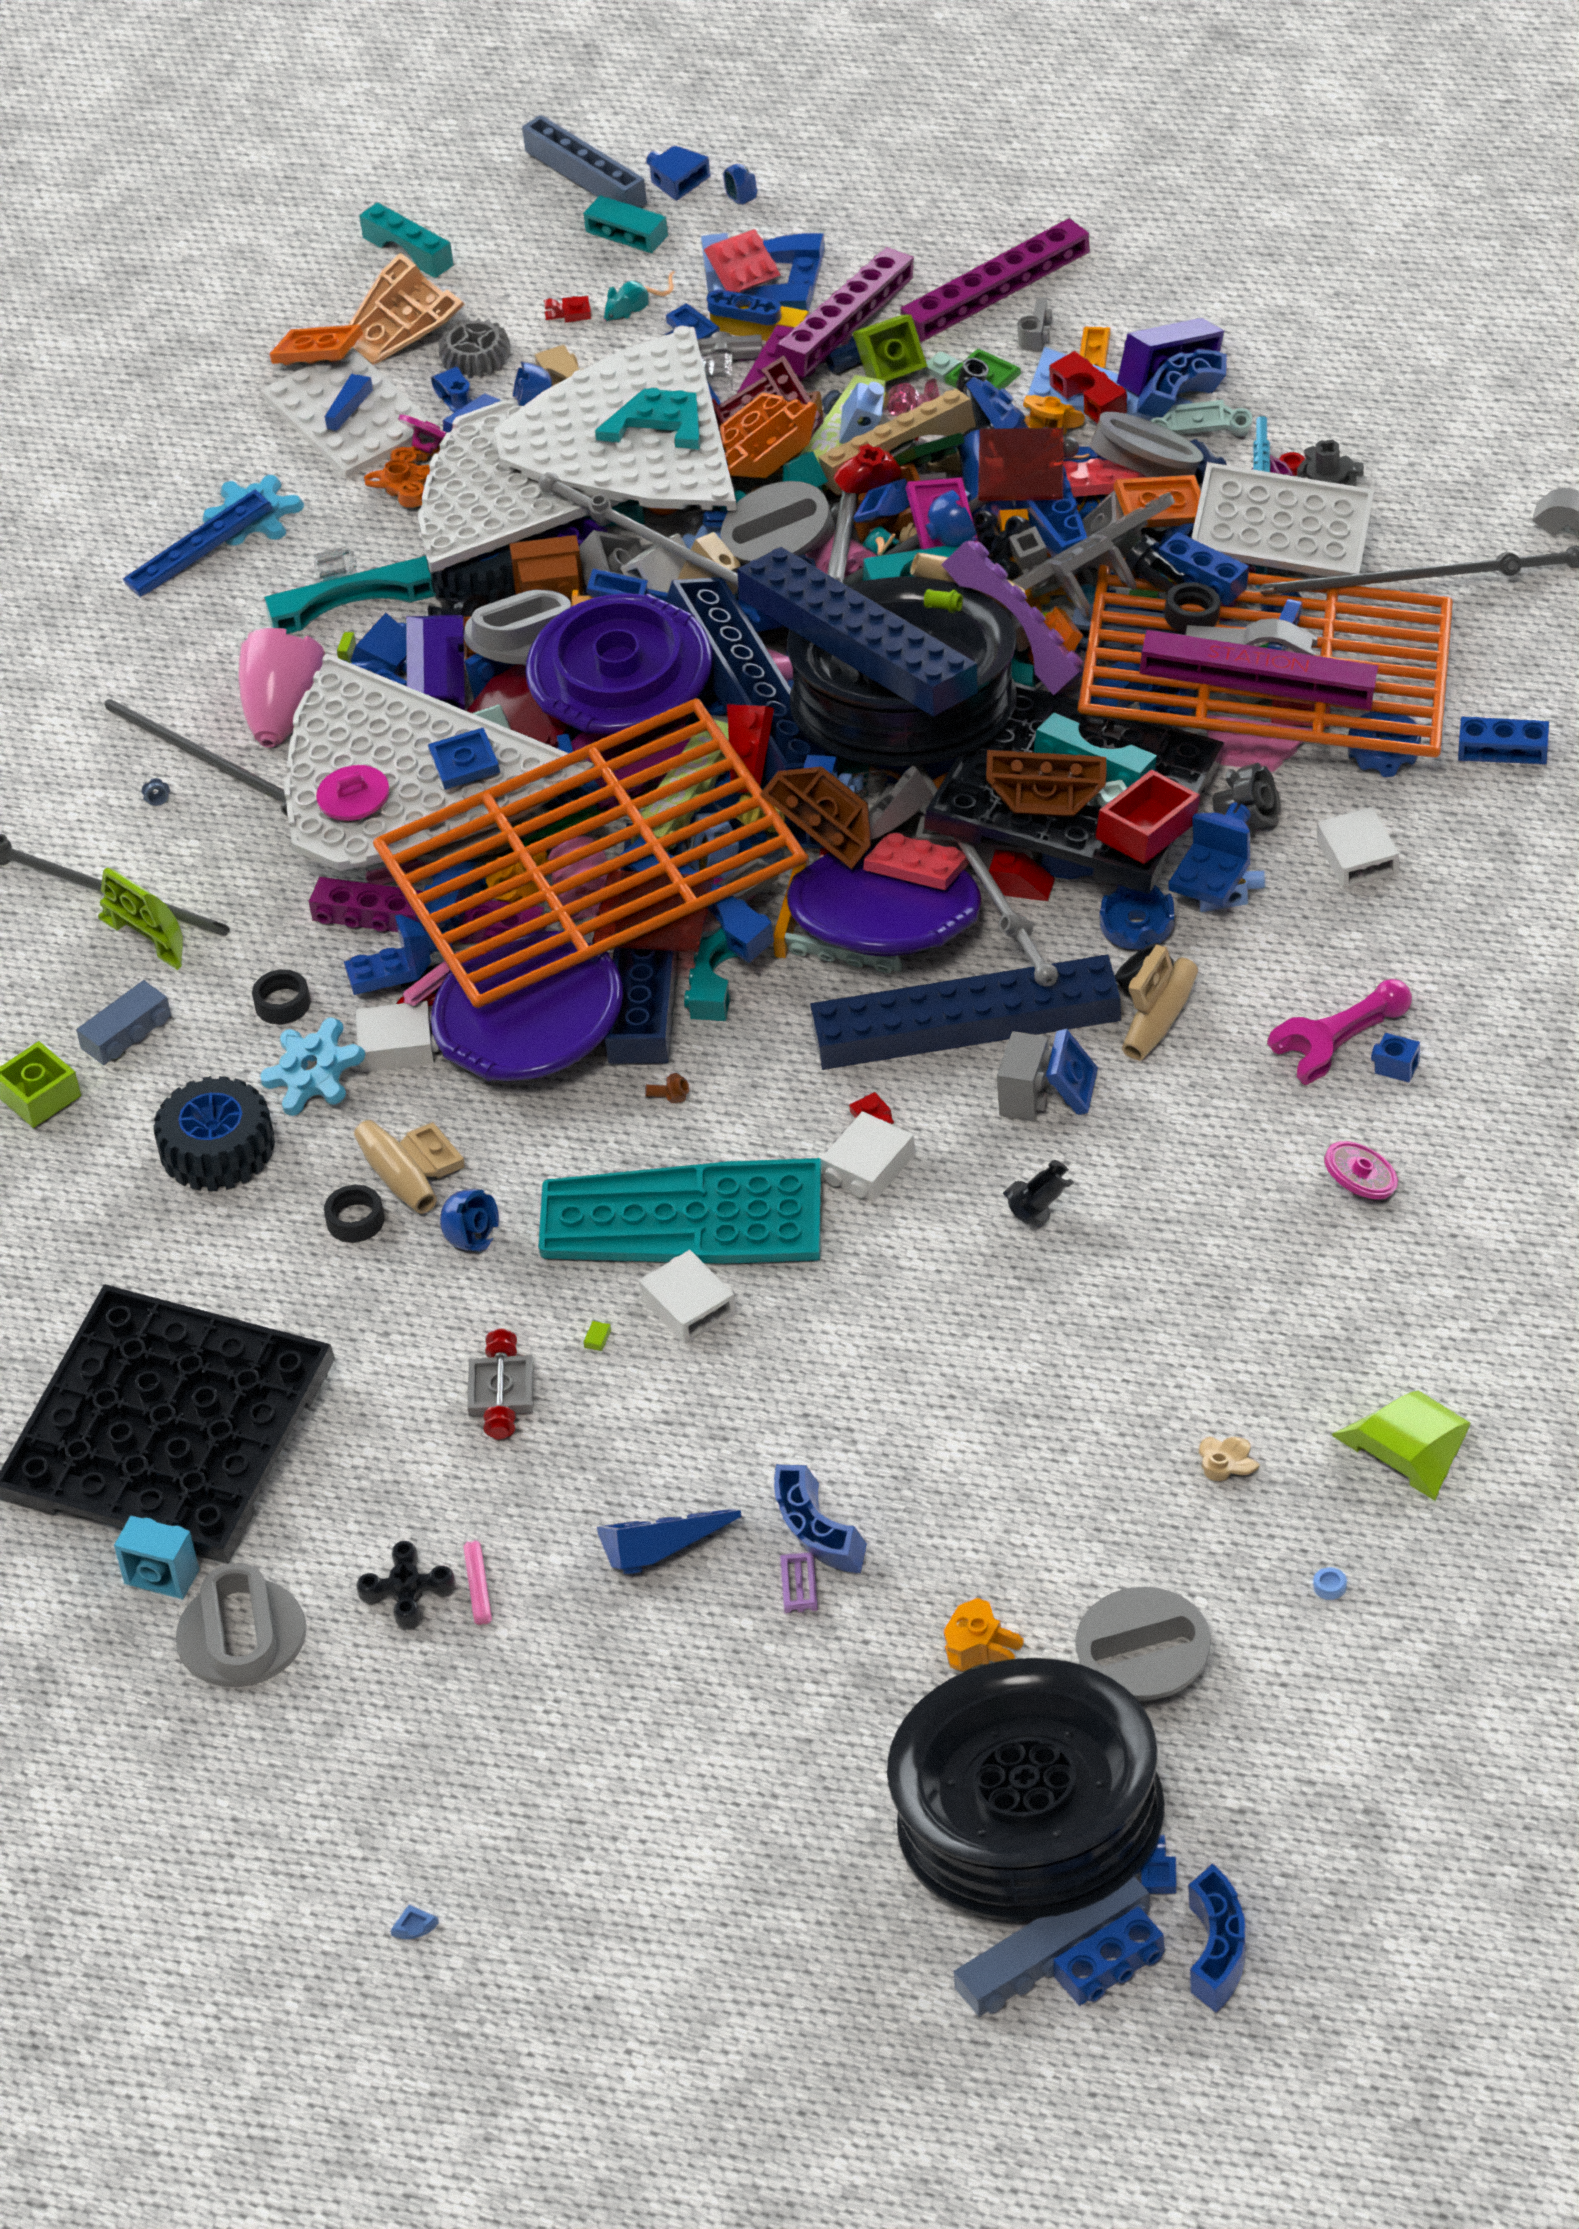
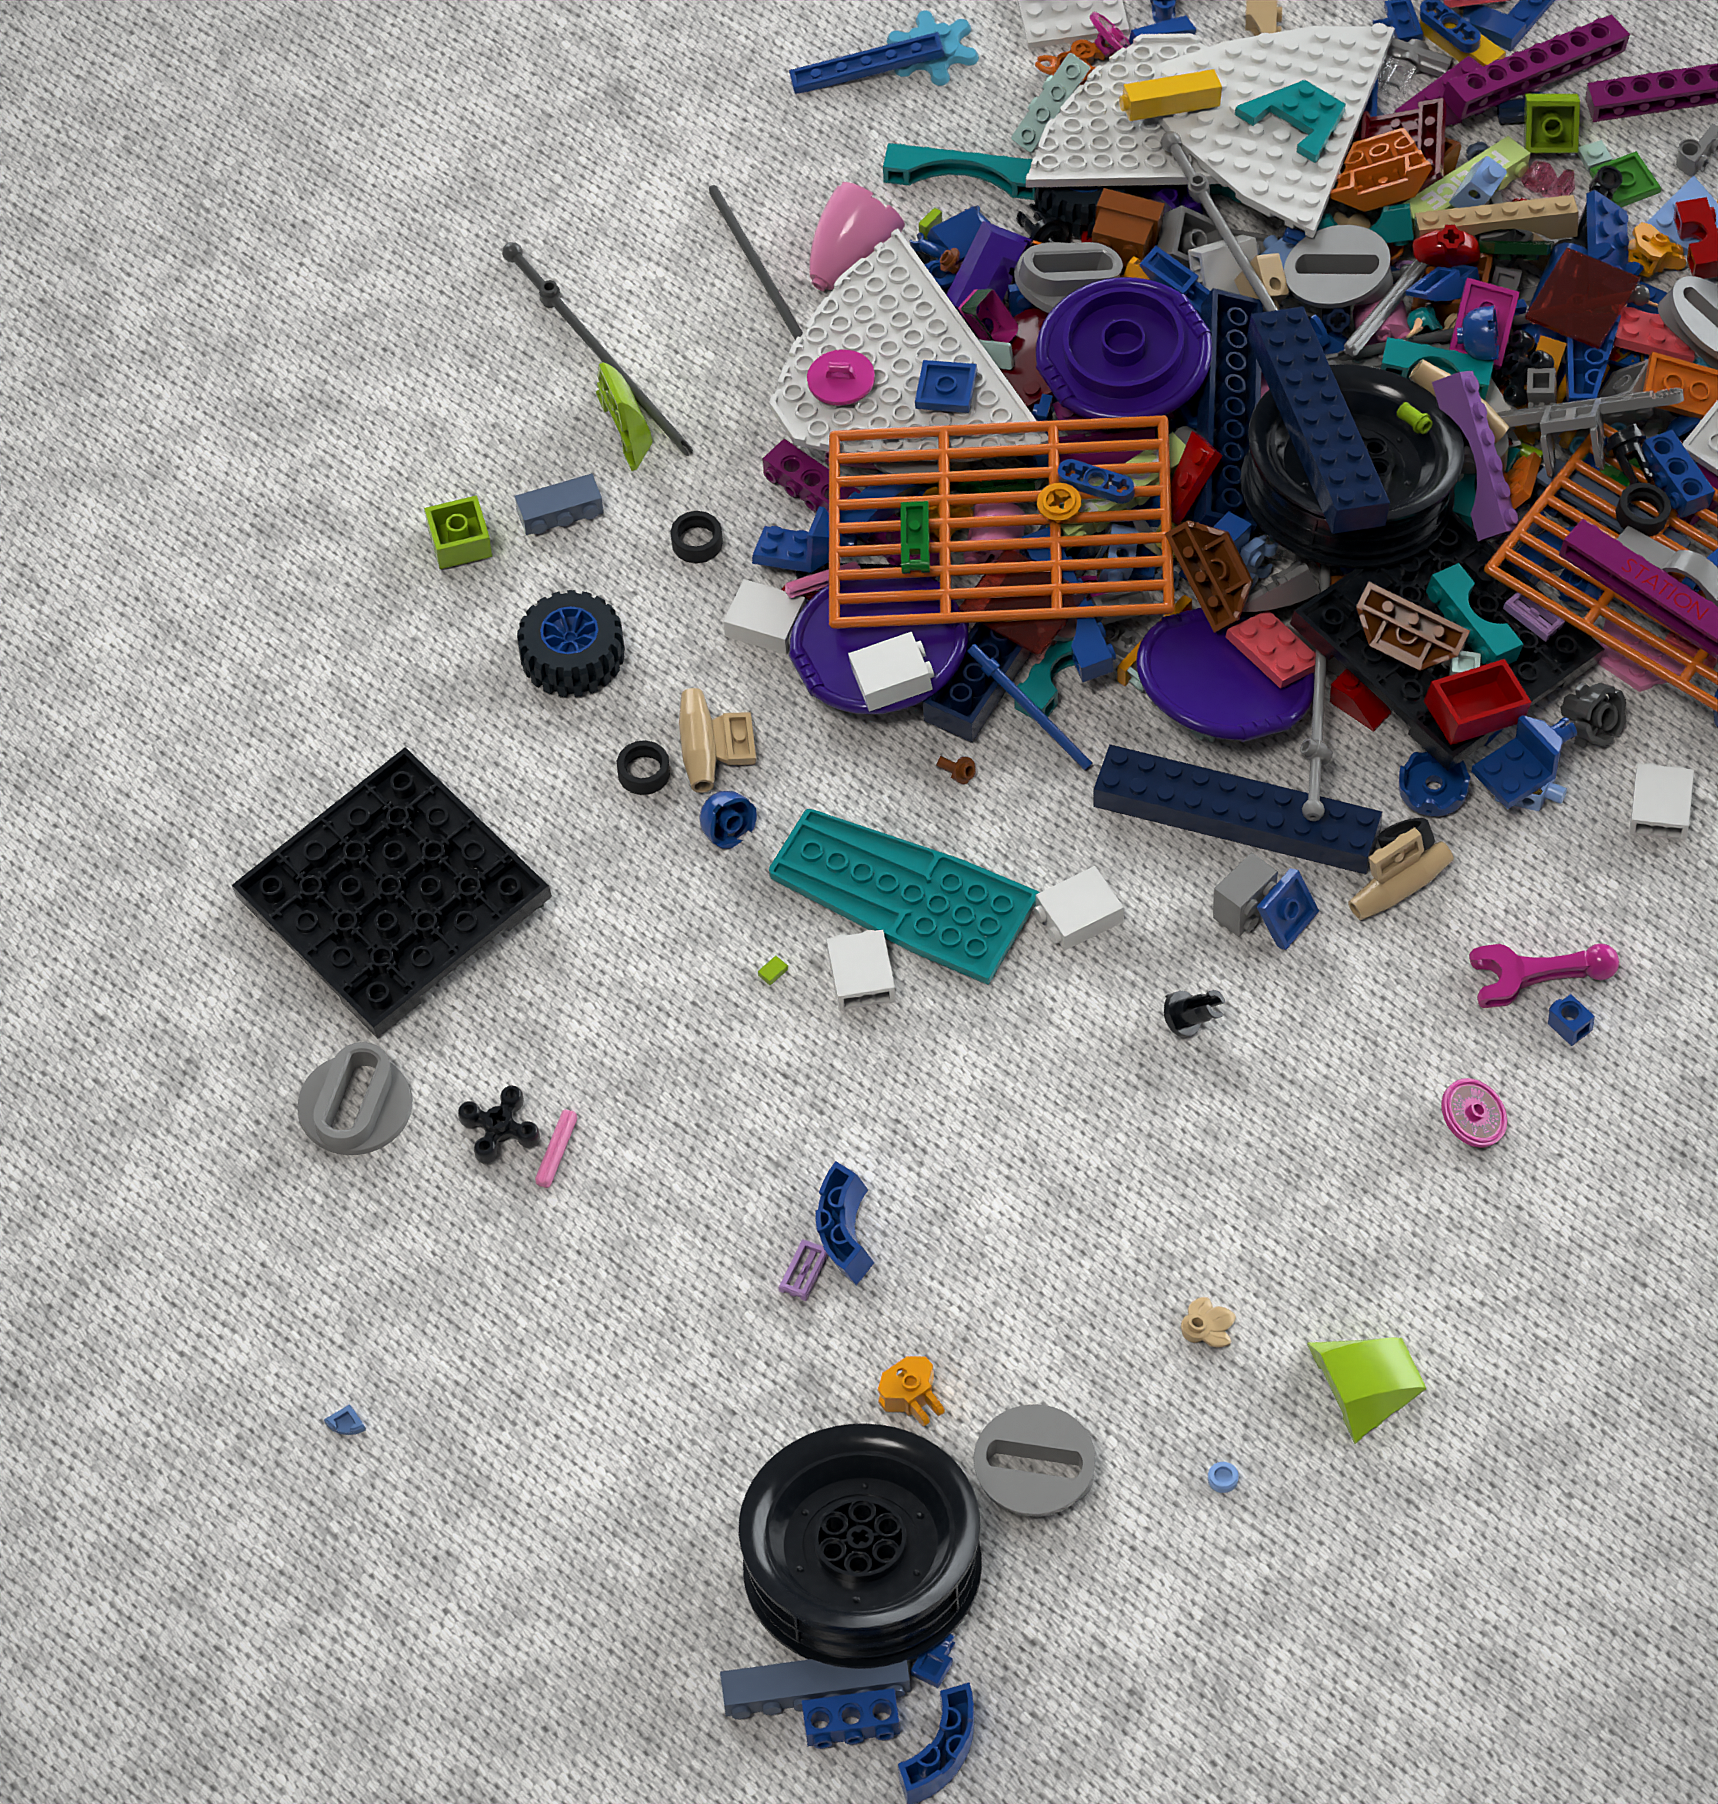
camera: 25 degrees right, 10 degrees up
medium azure brick [114,1516,200,1600] -> none
sand blue plate [141,778,170,806] -> none
medium azure plate [260,1017,366,1116] -> none
clear brick [313,546,357,583] -> none
light grey plate [467,1328,534,1440] -> none
blue cylinder [512,362,552,406] -> none
blue wedge [597,1509,742,1574] -> none
red plate [849,1092,894,1124] -> none
none -> white brick [848,632,935,712]
none -> green plate [901,501,930,574]
none -> dark orange plate [940,248,962,275]
none -> dark pink piece [958,289,1018,343]
none -> blue bar [967,644,1093,770]
none -> light aqua bracket [1011,53,1090,152]
none -> light orange gear [1037,483,1081,523]
none -> blue beam [1058,459,1135,504]
none -> yellow brick [1119,69,1222,121]
none -> lavender tile [1503,592,1565,642]

